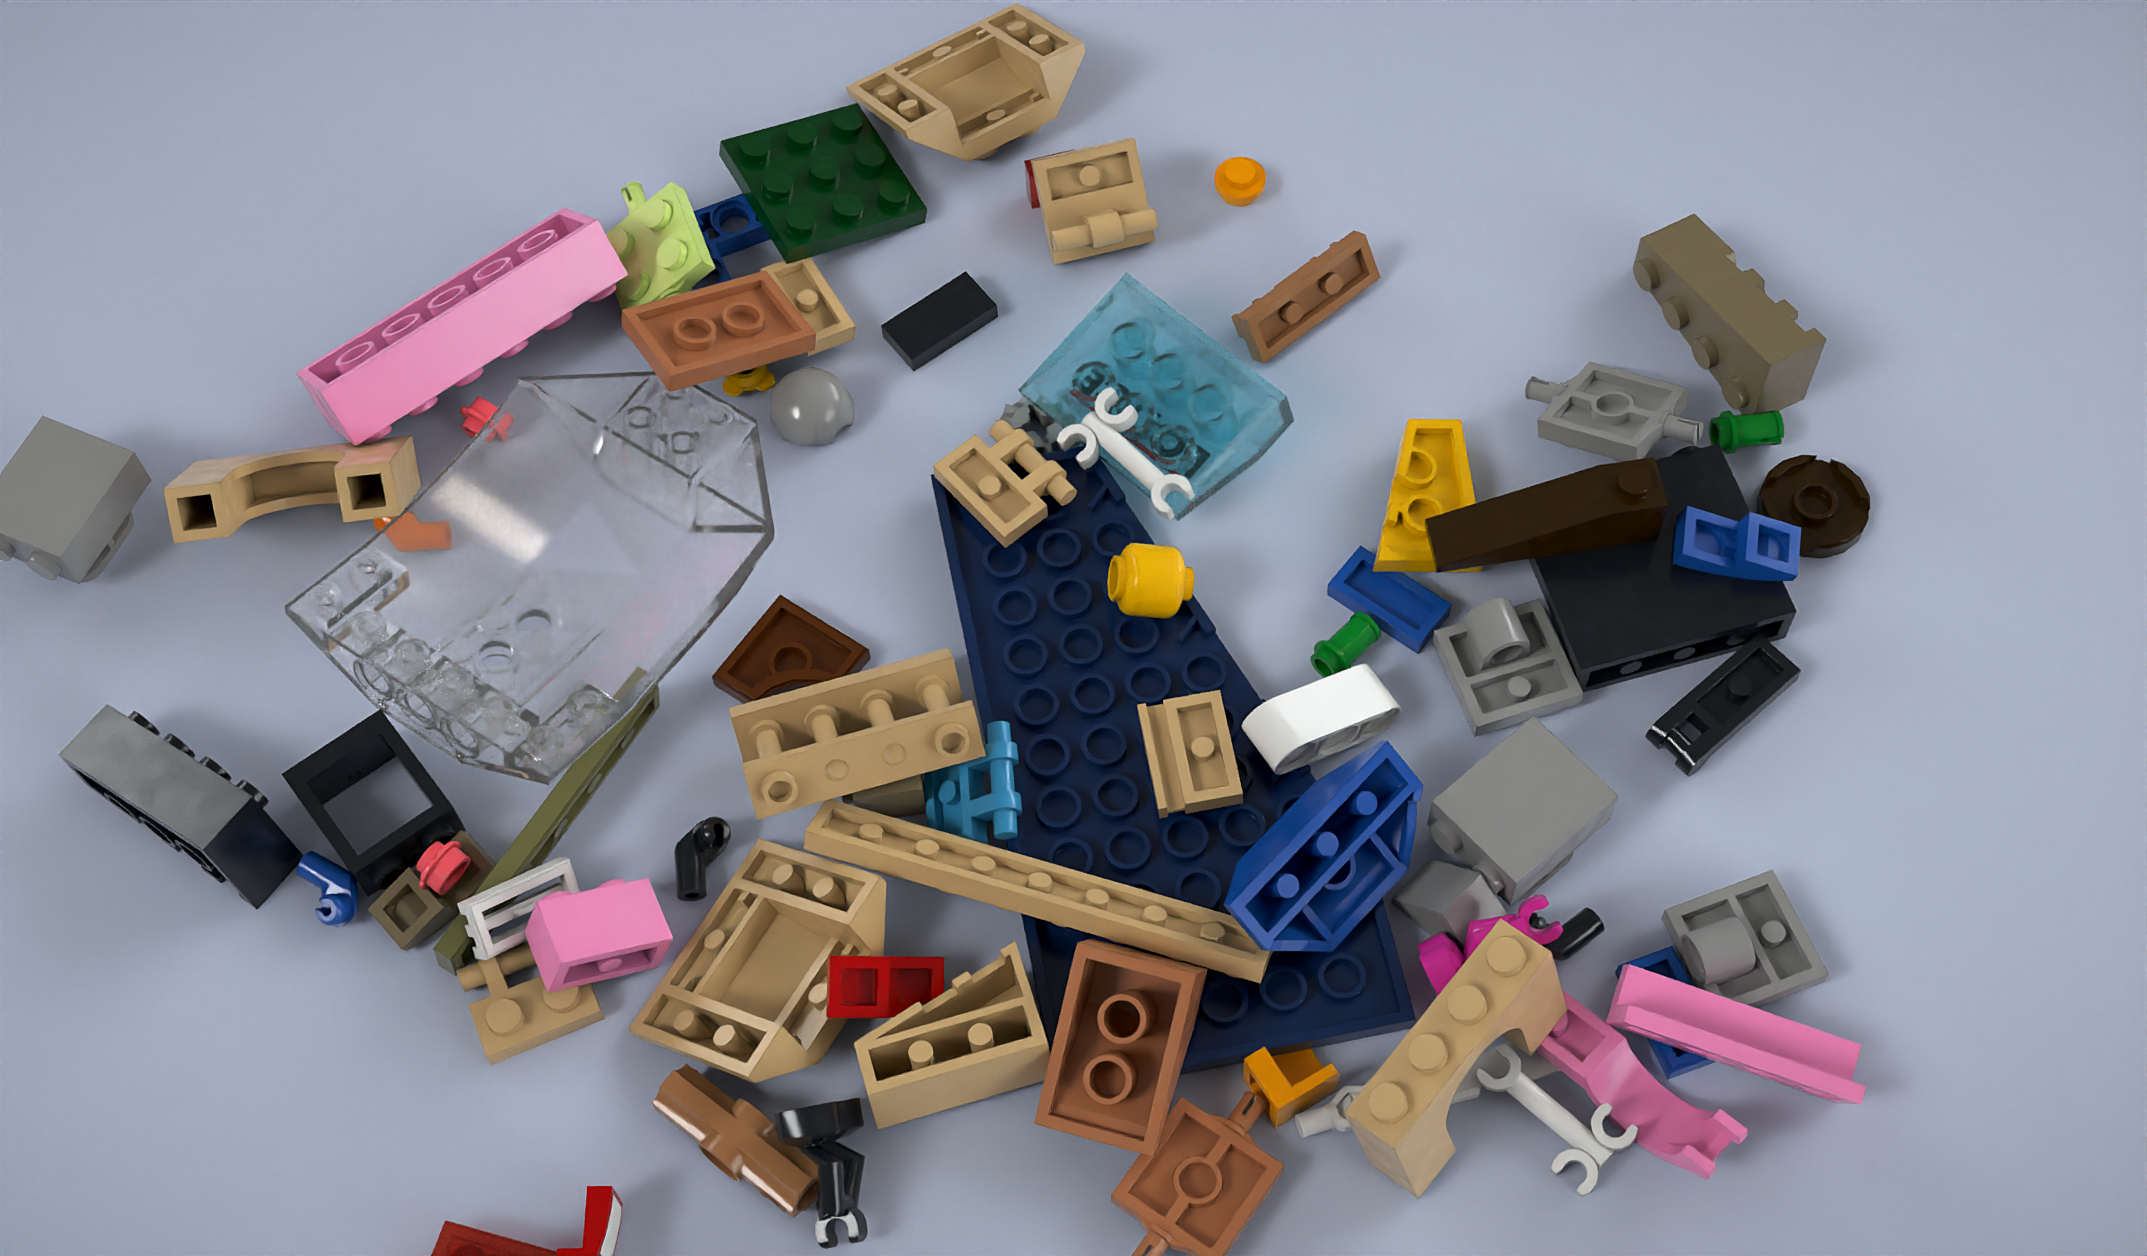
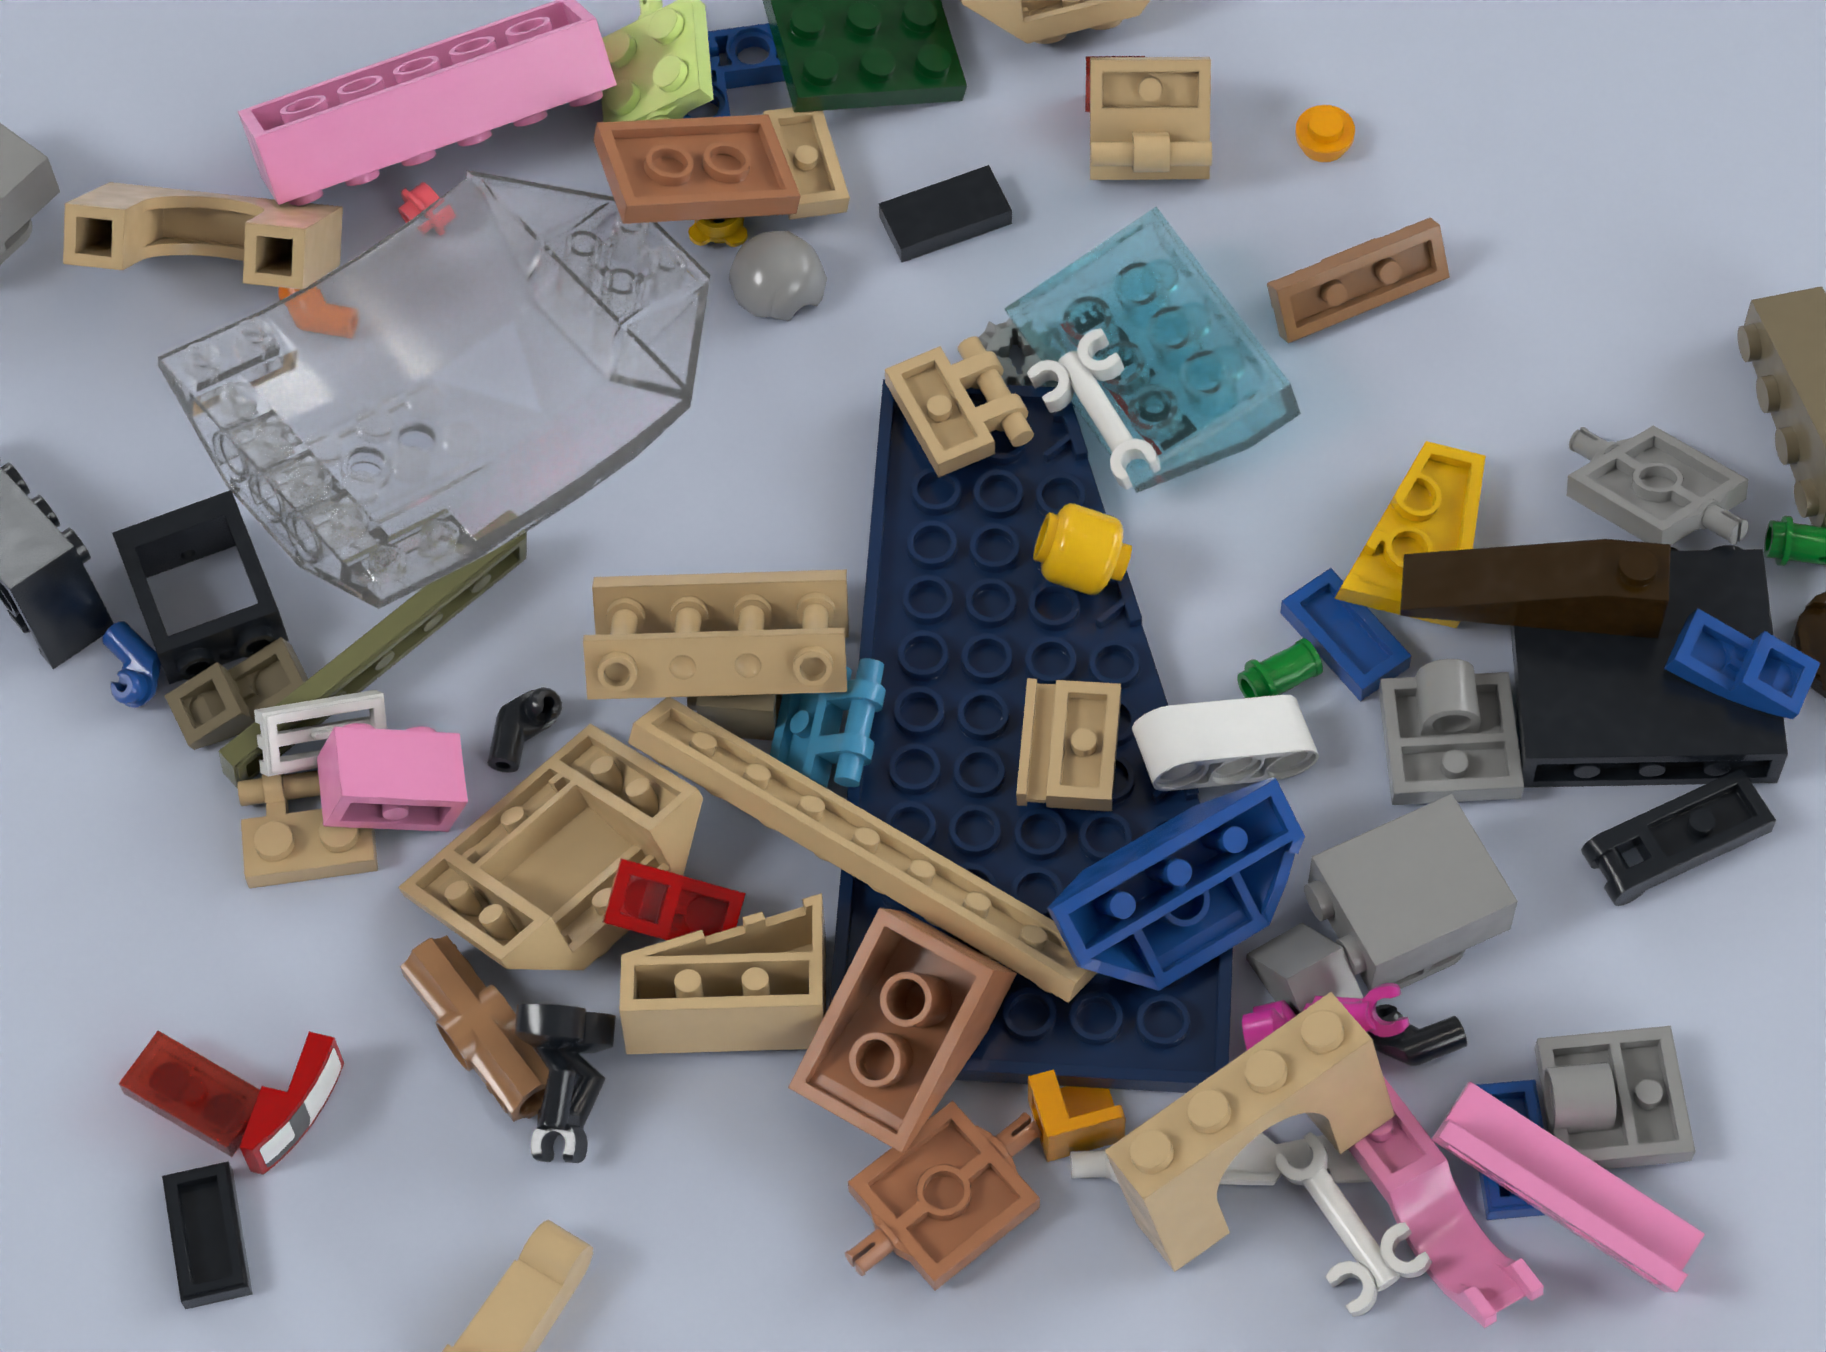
camera: 15 degrees right, 0 degrees up
coral plate [416,841,471,895] -> none
reddish brown tile [712,595,871,704] -> none

